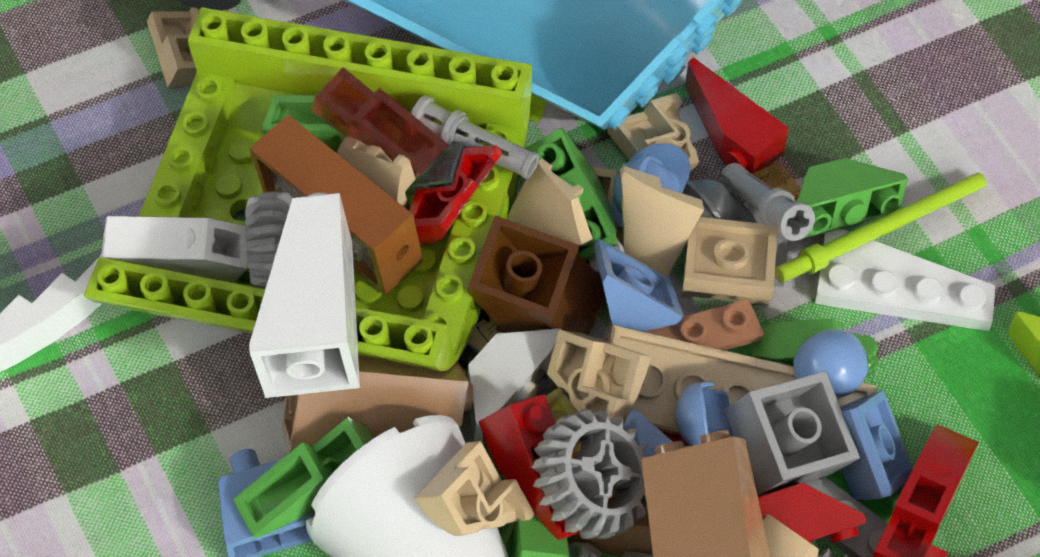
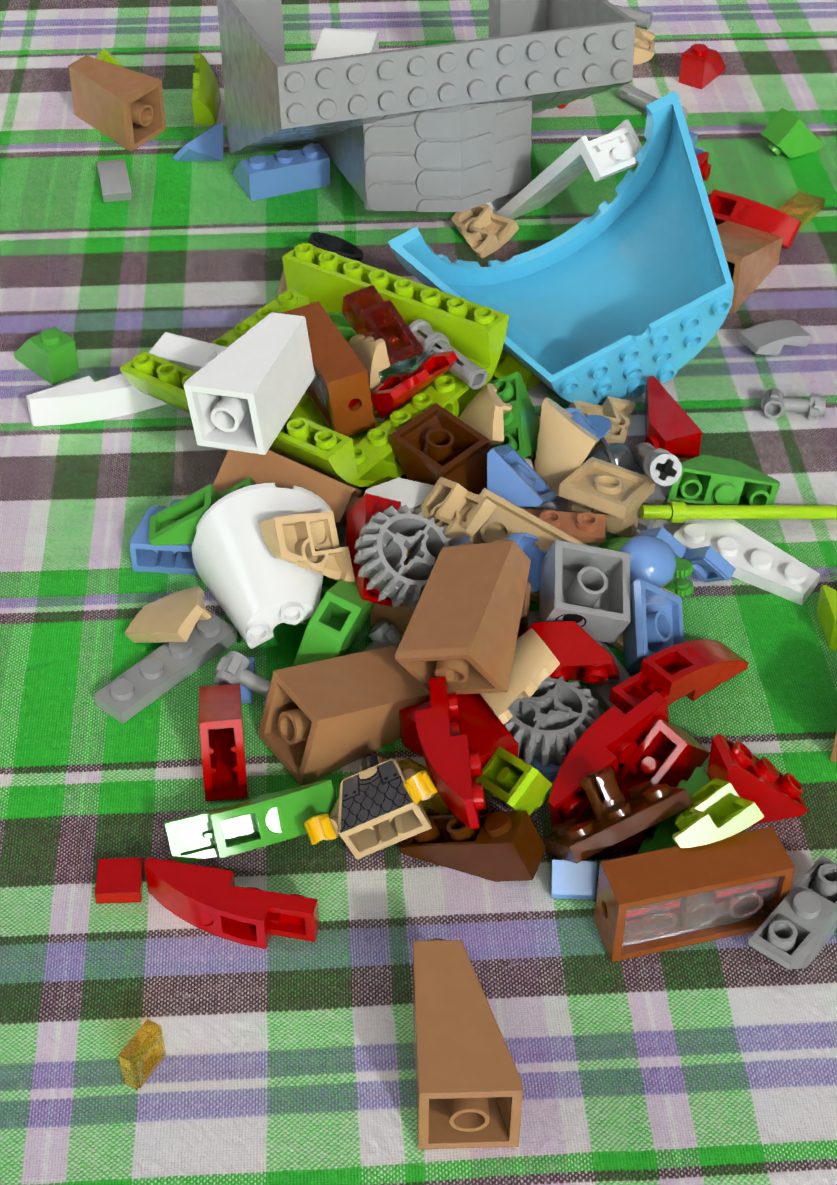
camera: 25 degrees right, 15 degrees down
none -> medium blue tile [638,527,736,583]
none -> light grey bar [761,388,826,420]

